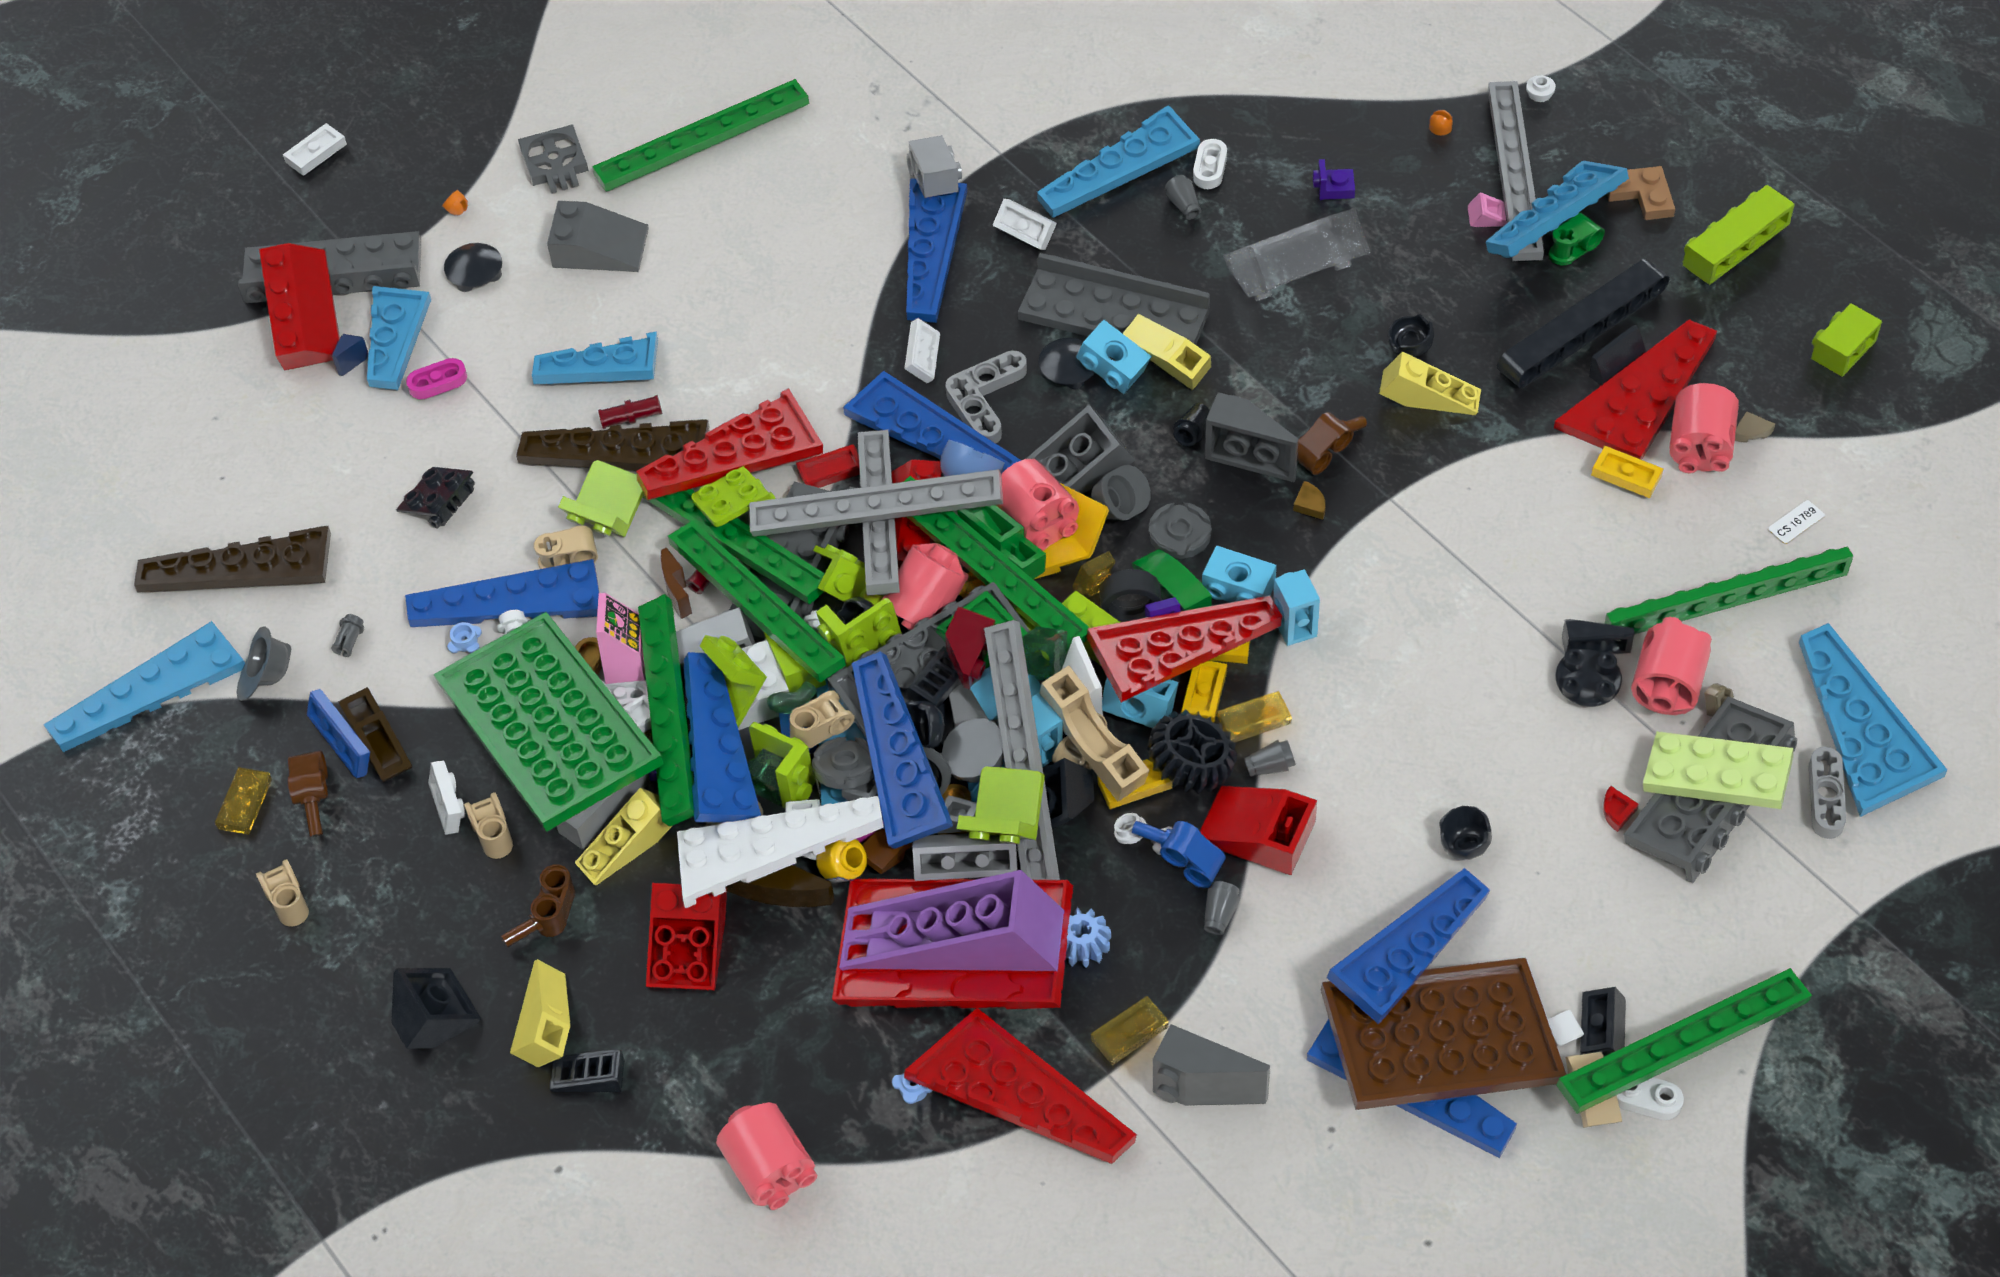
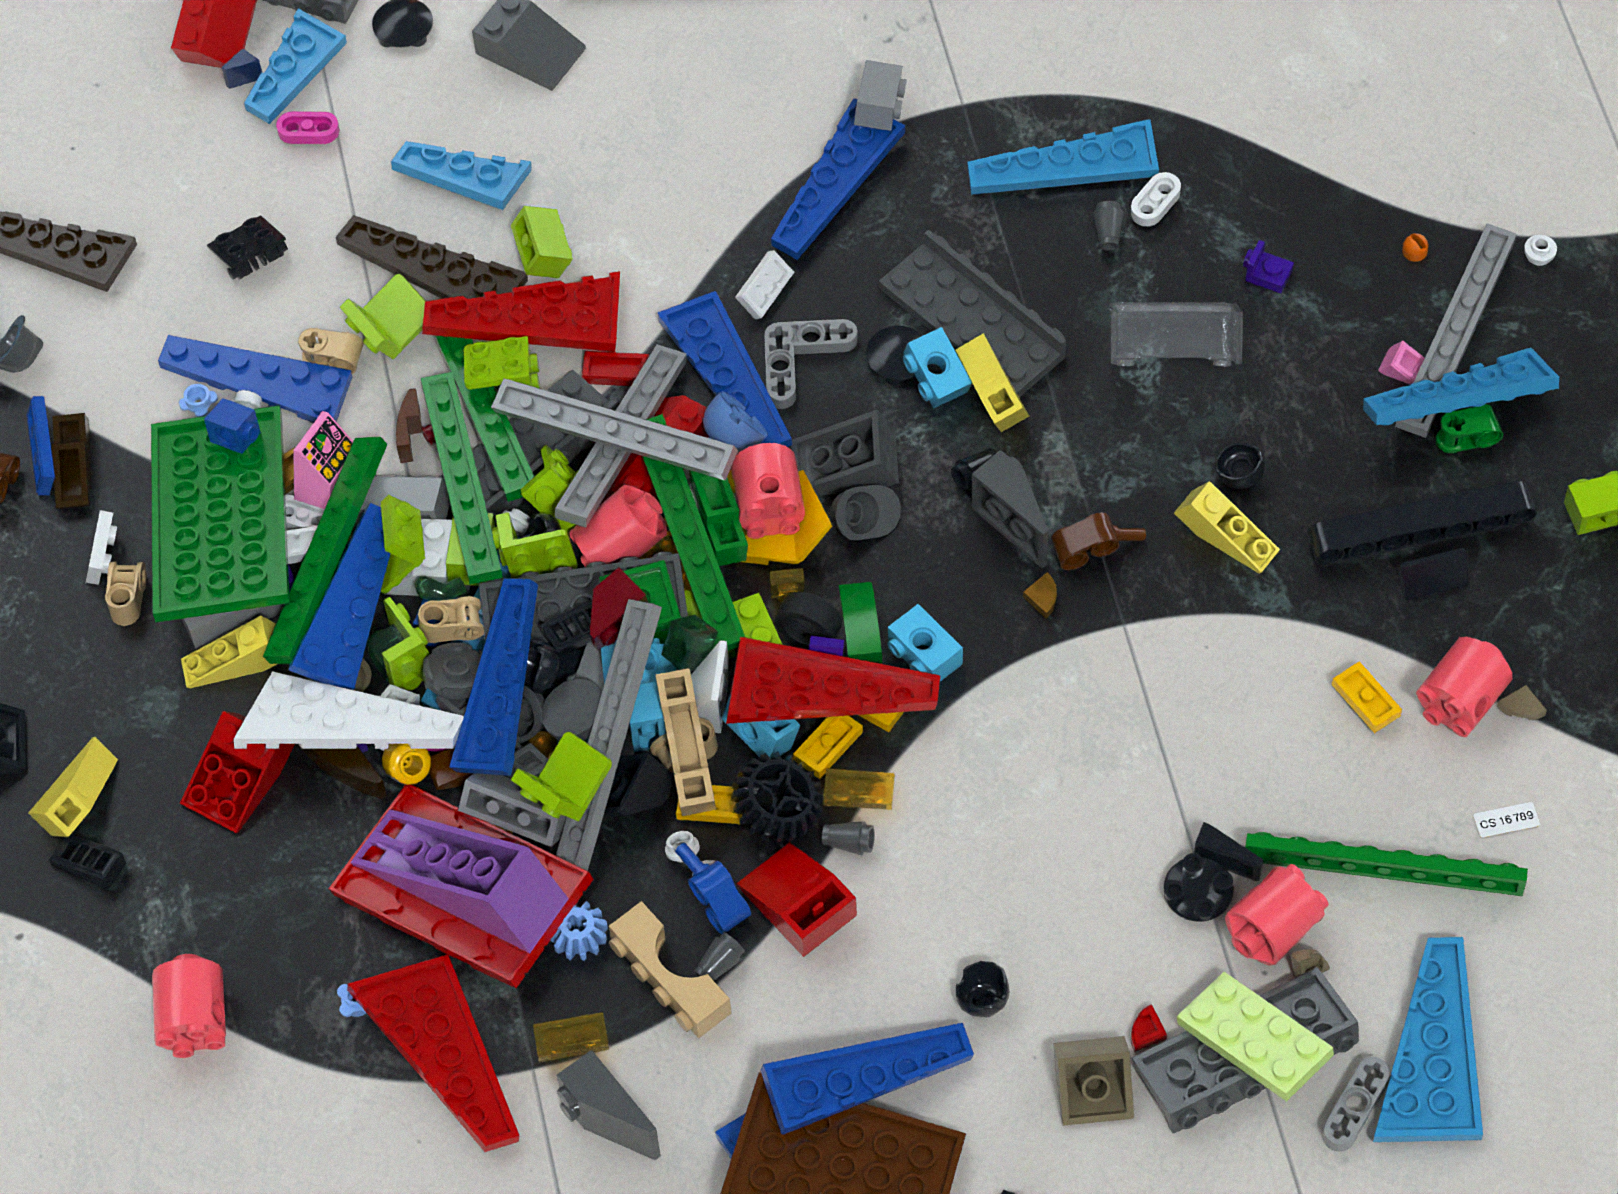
camera: 25 degrees right, 5 degrees up
dark grey pin [331,614,364,657] -> none
reddish brown beam [500,864,575,948] -> none
dark red pin [598,395,663,429] -> none
white plate [993,199,1057,250] -> none
dark grey tile [1148,502,1212,559] -> none
medium azure brick [1273,569,1320,646] -> none
red wing [1554,320,1717,460] -> none
medium nougat plate [1607,166,1675,220] -> none
none -> blue brick [204,398,261,454]
none -> lime brick [511,205,573,278]
none -> tan arch [609,901,732,1038]
none -> dark tan slope [1053,1036,1134,1126]

